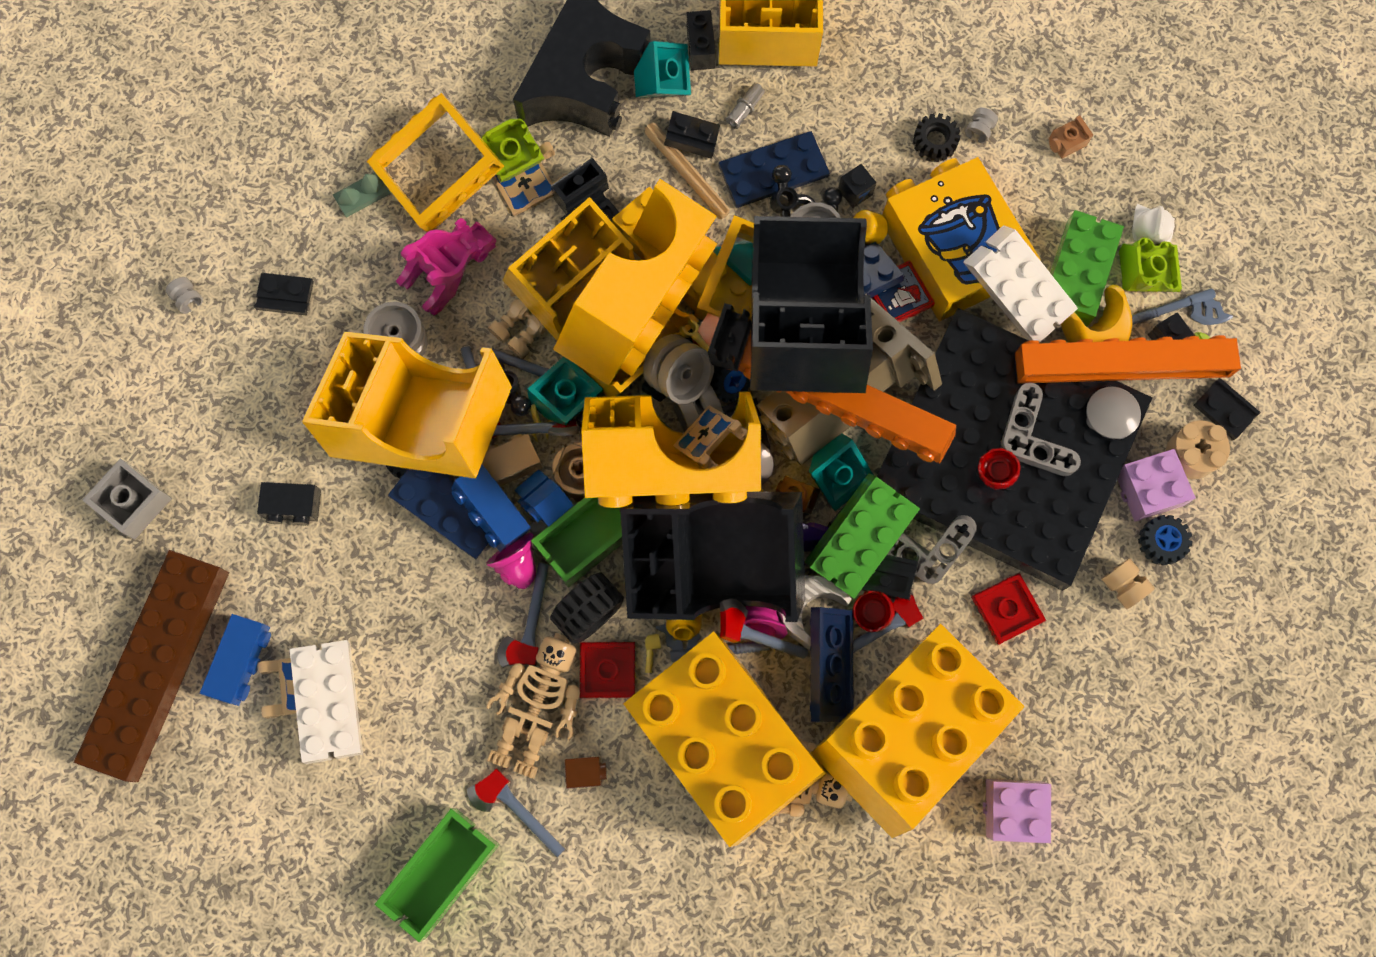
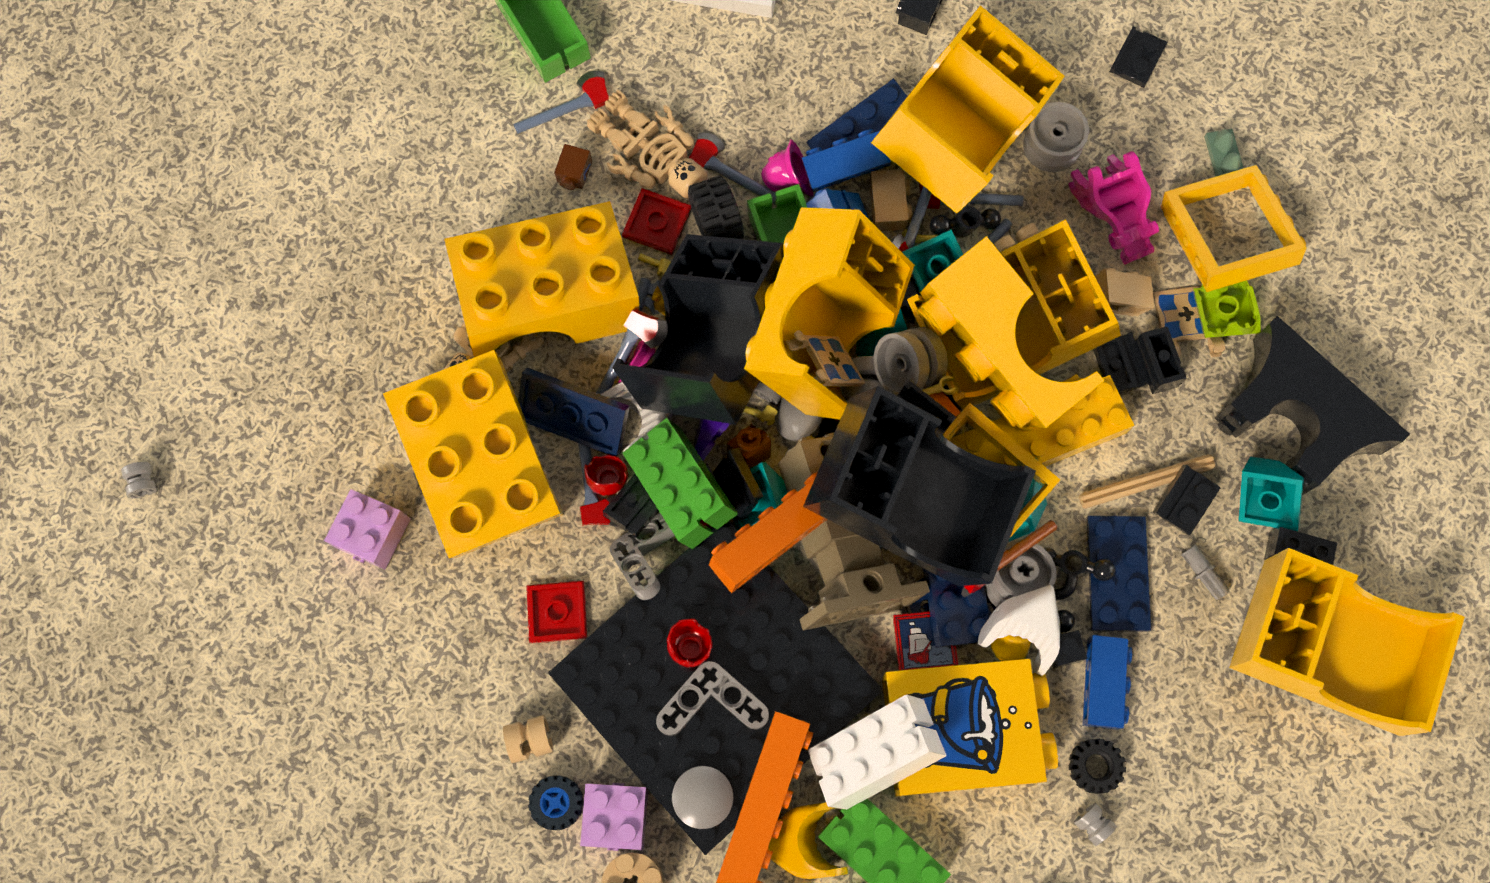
camera: 115 degrees right, 0 degrees up
none -> black plate [713,448,763,520]
none -> white animal [978,585,1060,676]
none -> blue brick [1082,635,1132,730]
none -> tan brick [1095,268,1154,316]

